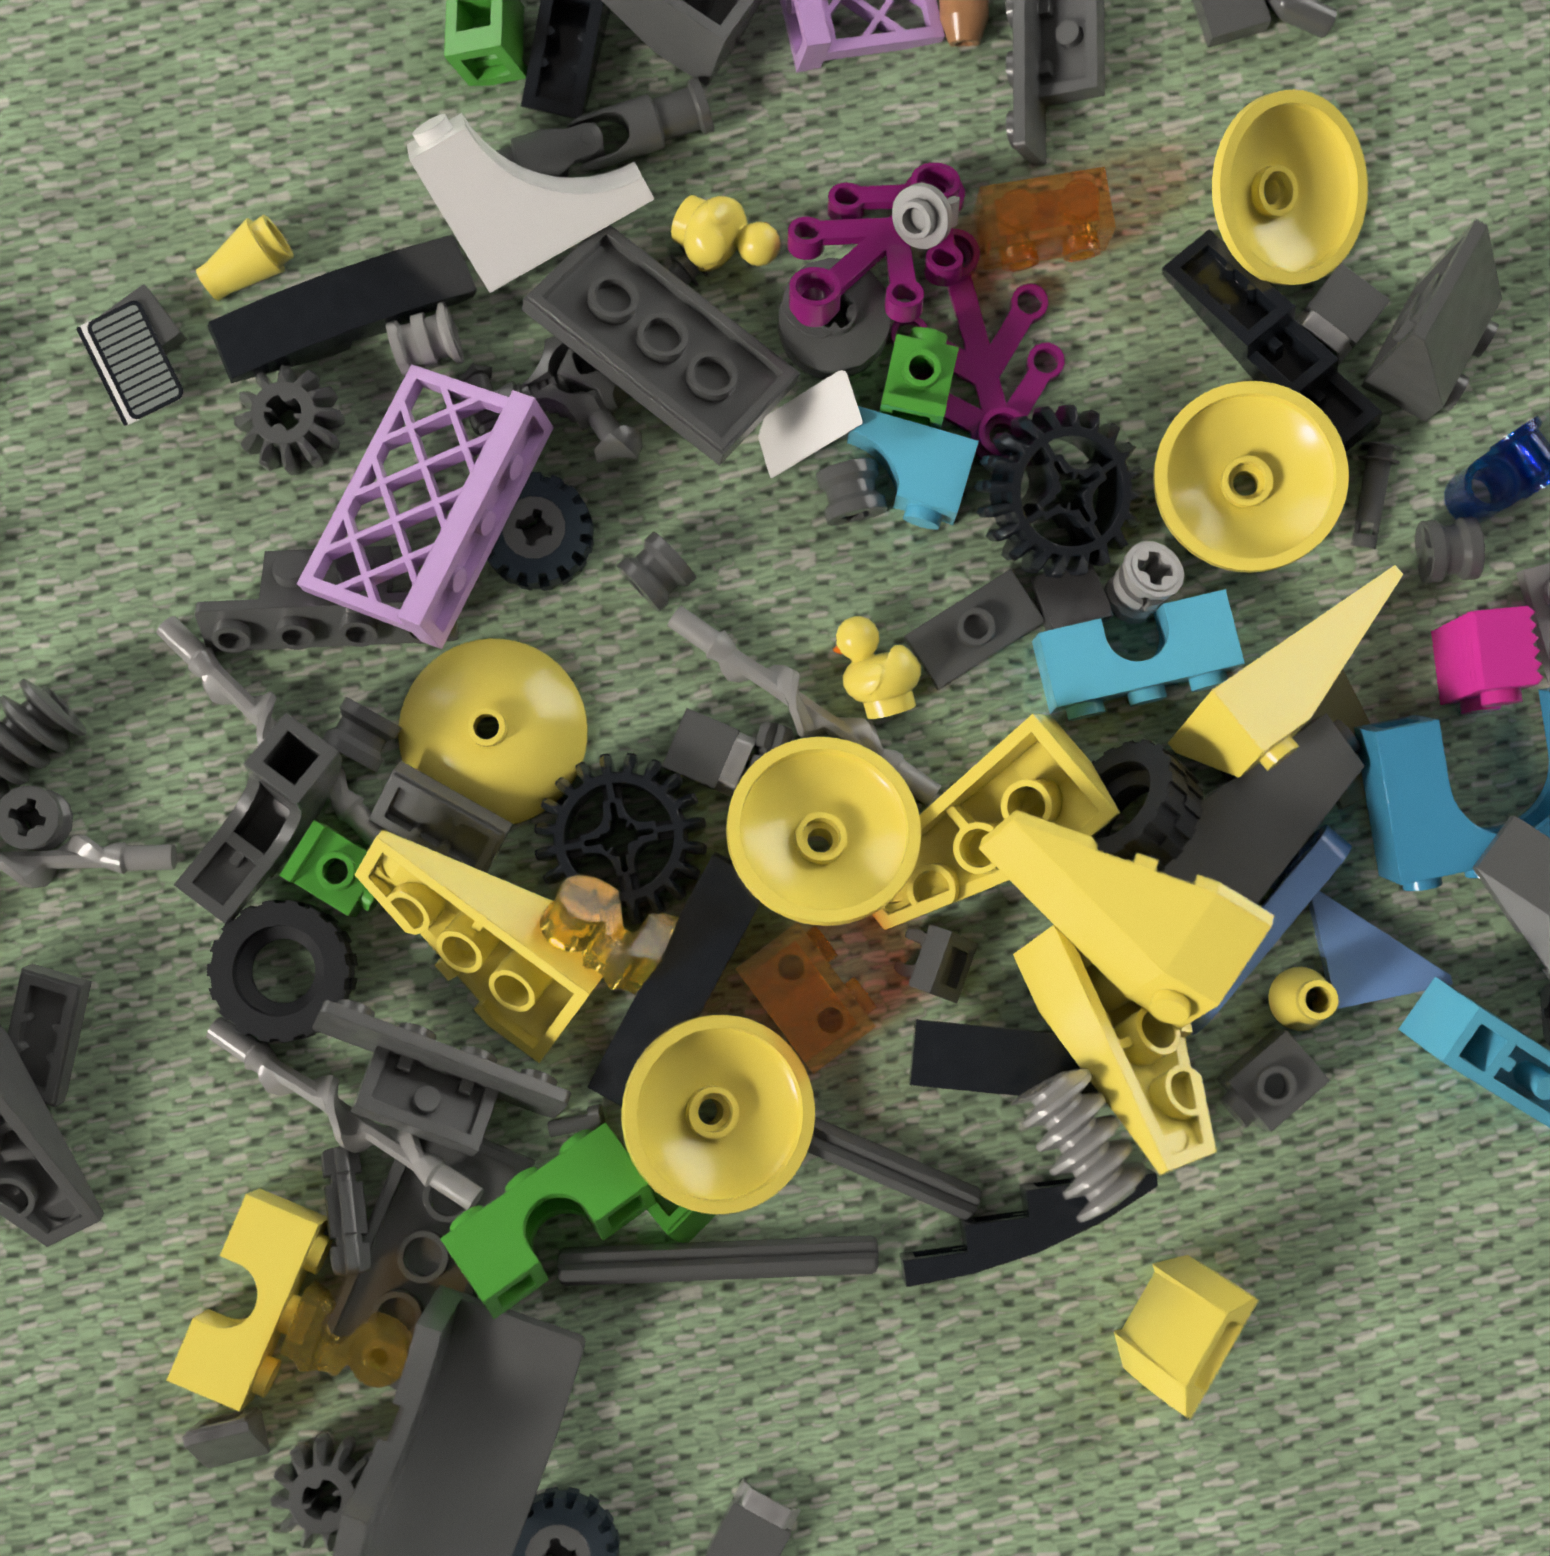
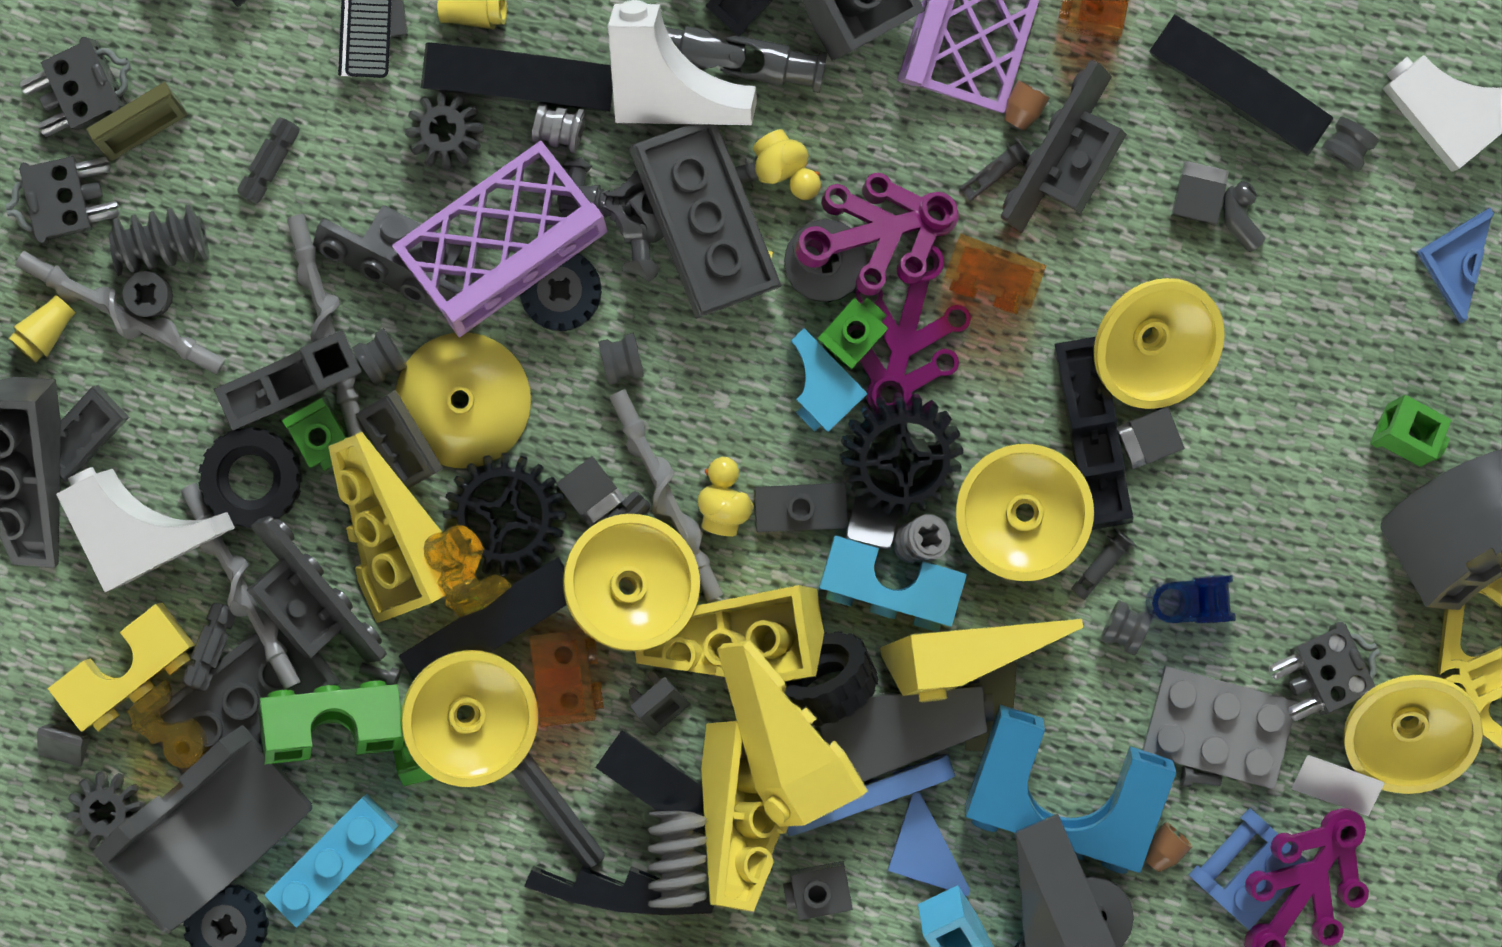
camera: 30 degrees right, 5 degrees up
dark grey axle [557,1235,879,1286] -> none
white sticker [758,370,863,478] -> none
dark grey wheel [816,458,888,526] -> none
light grey plate [892,183,960,249] -> none
light yellow cone [1268,967,1338,1031] -> none
dark grey slope [1360,219,1502,422] -> none
dark pink brick [1431,606,1543,714] -> none
none -> white arch [56,467,235,592]
none -> dark grey axle [237,117,300,203]
none -> medium azure arch [264,794,399,928]
none -> dark grey piece [960,137,1030,202]

